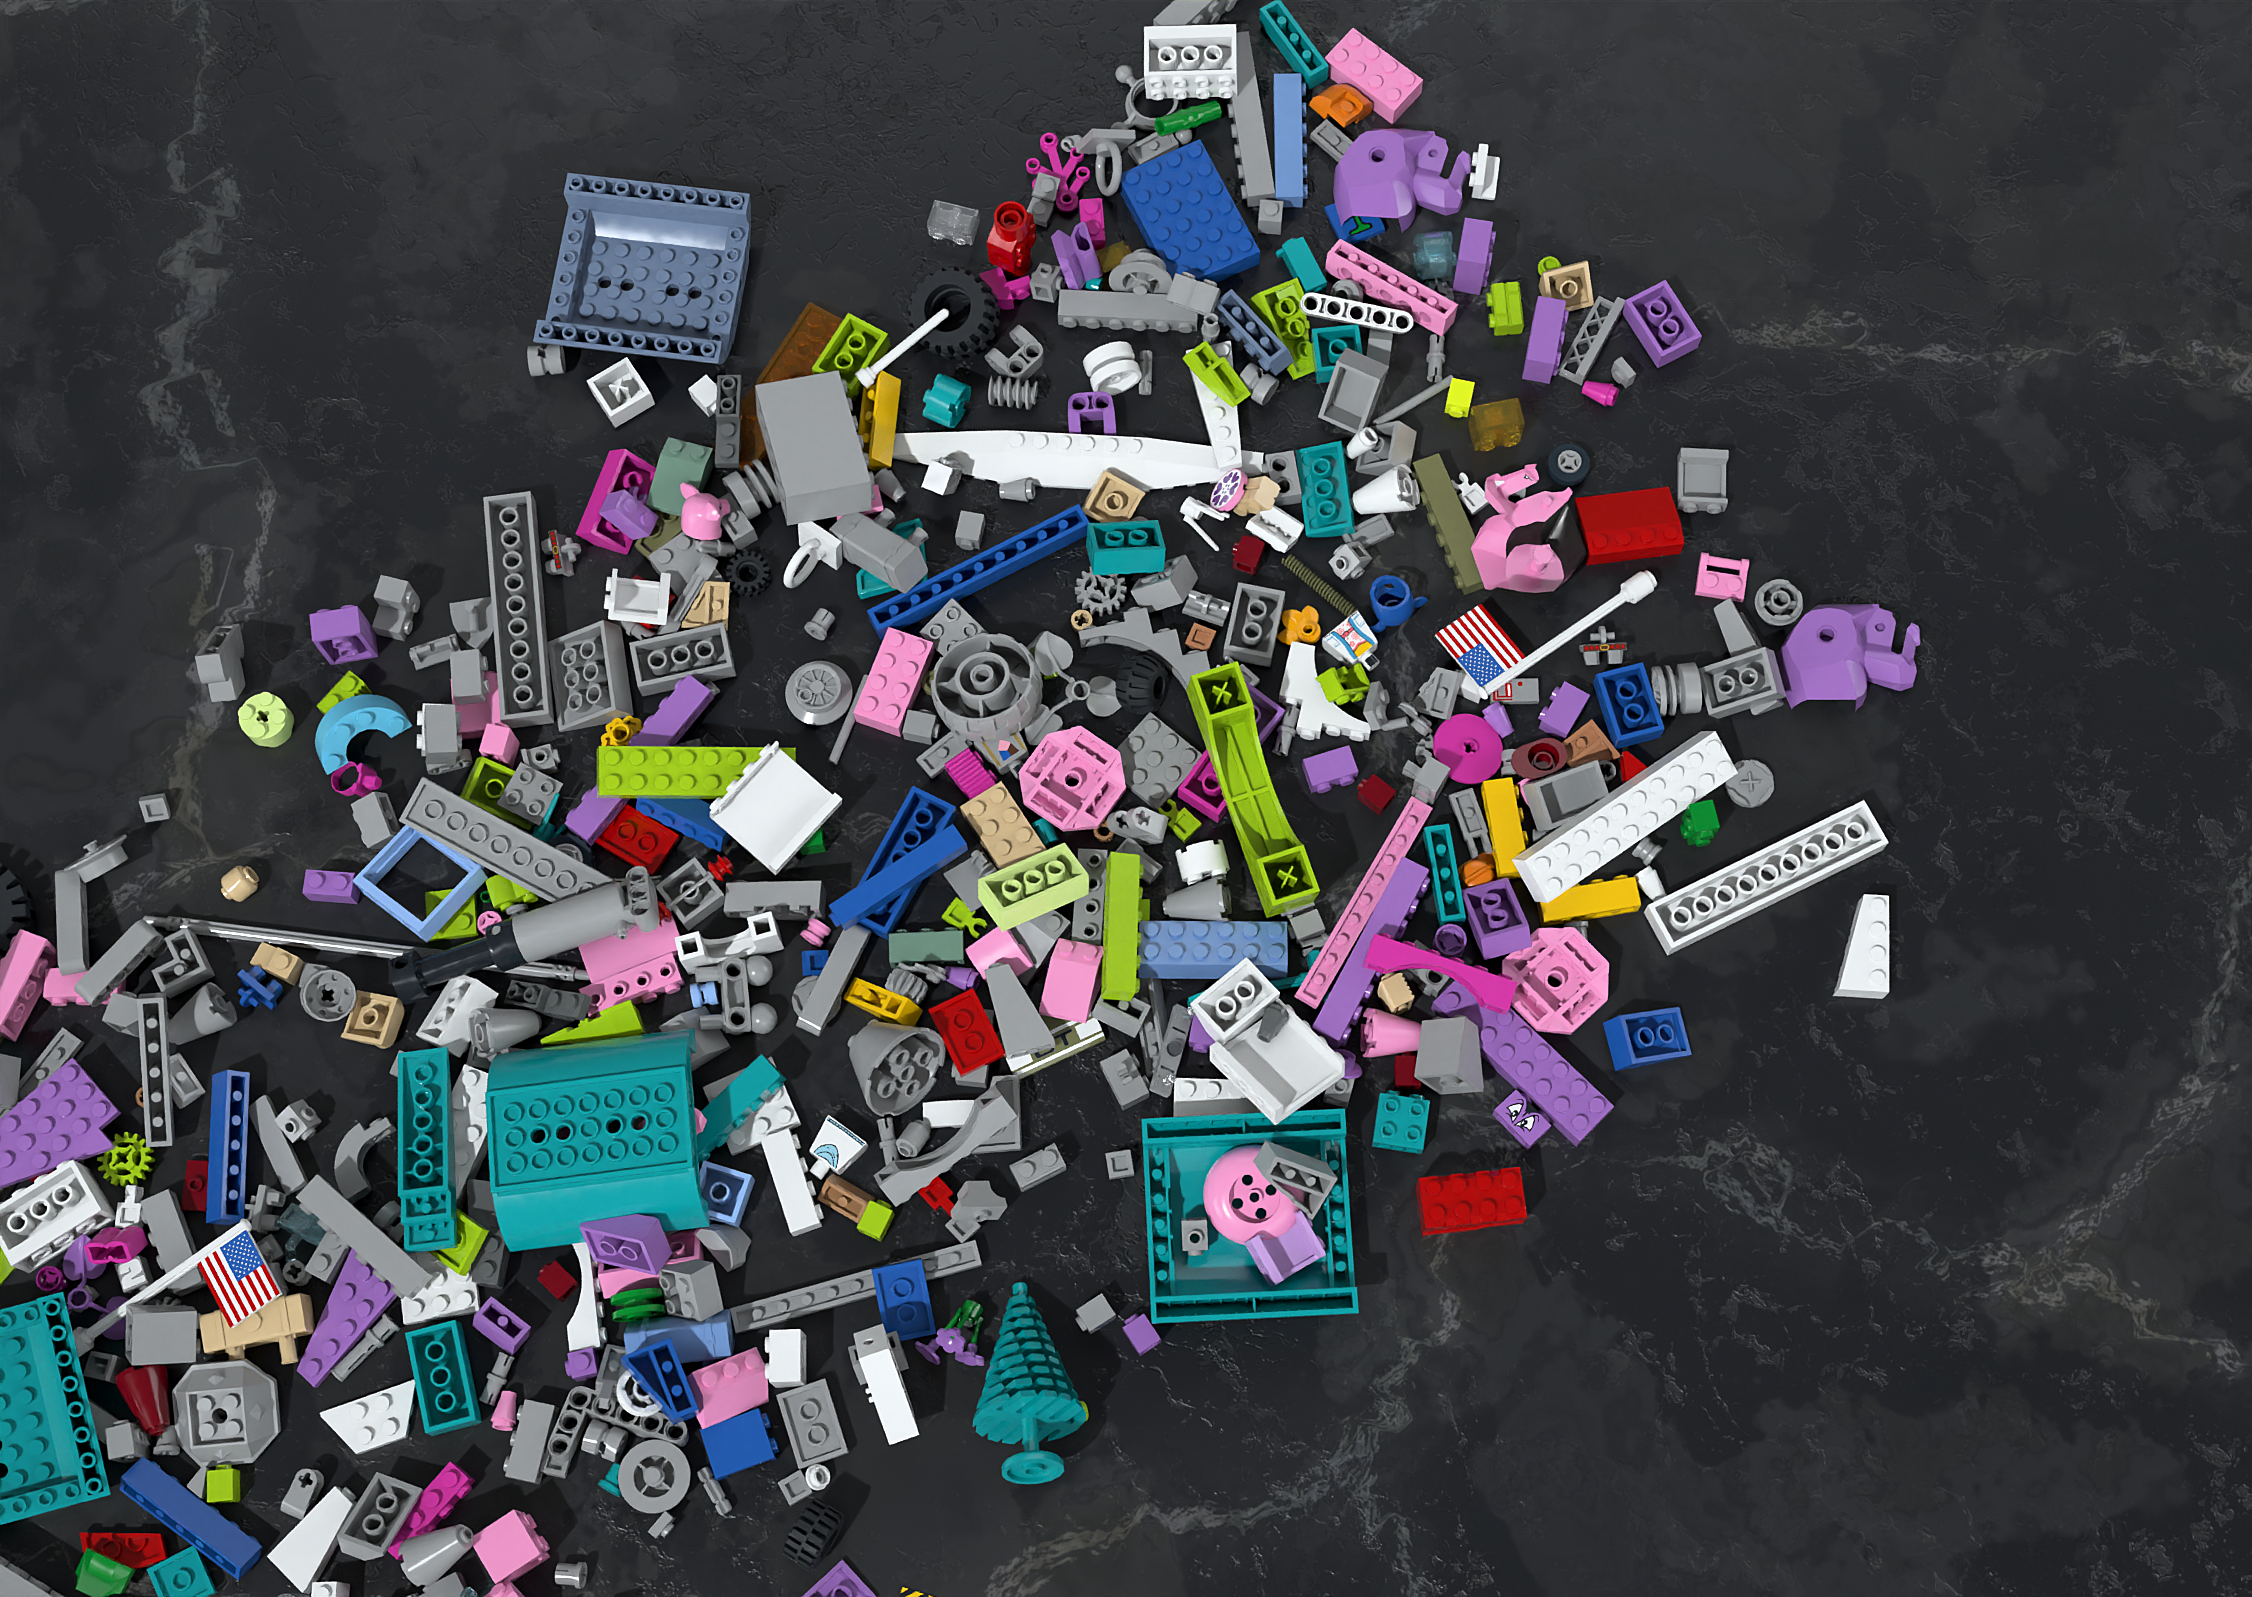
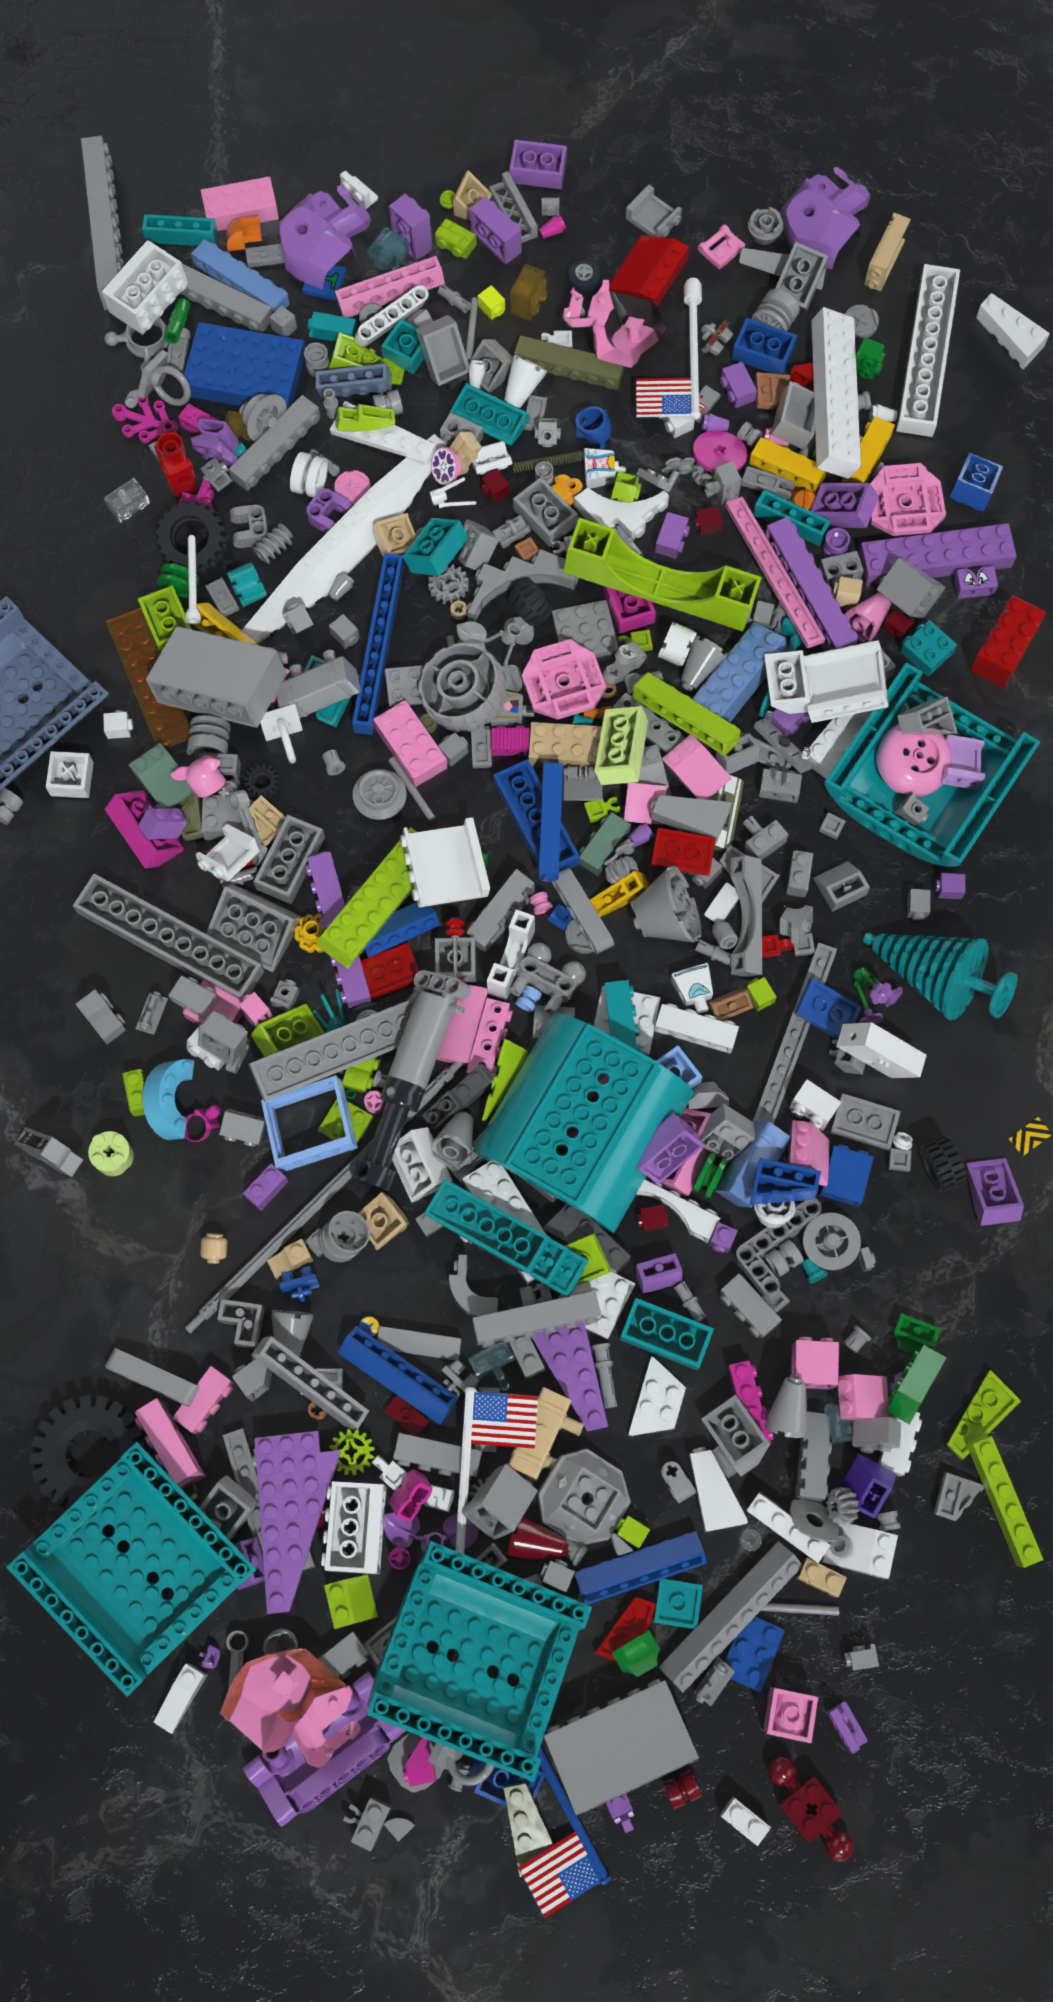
camera: 55 degrees left, 0 degrees up
light grey wheel [64,834,128,883] -> none
light grey beam [74,919,168,1007] -> none
light grey plate [139,793,171,823] -> none
light grey brick [274,1099,321,1143] -> none
light grey bush [283,1260,312,1286] -> none
medium lavender brick [309,605,378,665] -> none
light grey shield [449,597,494,650] -> none
bright pink cone [491,1391,517,1431] -> none
light grey hinge [497,762,563,826] -> none
light grey hips [541,530,581,577] -> none
light grey hinge [595,1344,627,1409] -> none
light grey axle [697,1466,732,1515] -> none
dark grey slope [715,375,743,468] -> none
light grey plate [1031,172,1060,203] -> none
light grey brick [1166,272,1221,316] -> none
dark grey cone [1257,1004,1288,1043] -> none
dark pink arch [1362,933,1517,1015] -> none
light grey wing [1408,667,1462,720] -> none
dark red piece [1511,738,1567,779] -> none
none -> green wheel [157,563,200,598]
none -> light grey plate [205,578,239,617]
none -> light grey wheel [304,342,329,377]
none -> bright pink tile [334,470,371,506]
none -> tile [359,1316,380,1337]
none -> light grey wheel [535,461,553,486]
none -> orange pin [584,706,611,721]
none -> light grey brick [743,816,788,861]
none -> light grey slope [814,861,870,912]
none -> tan door [865,213,911,291]

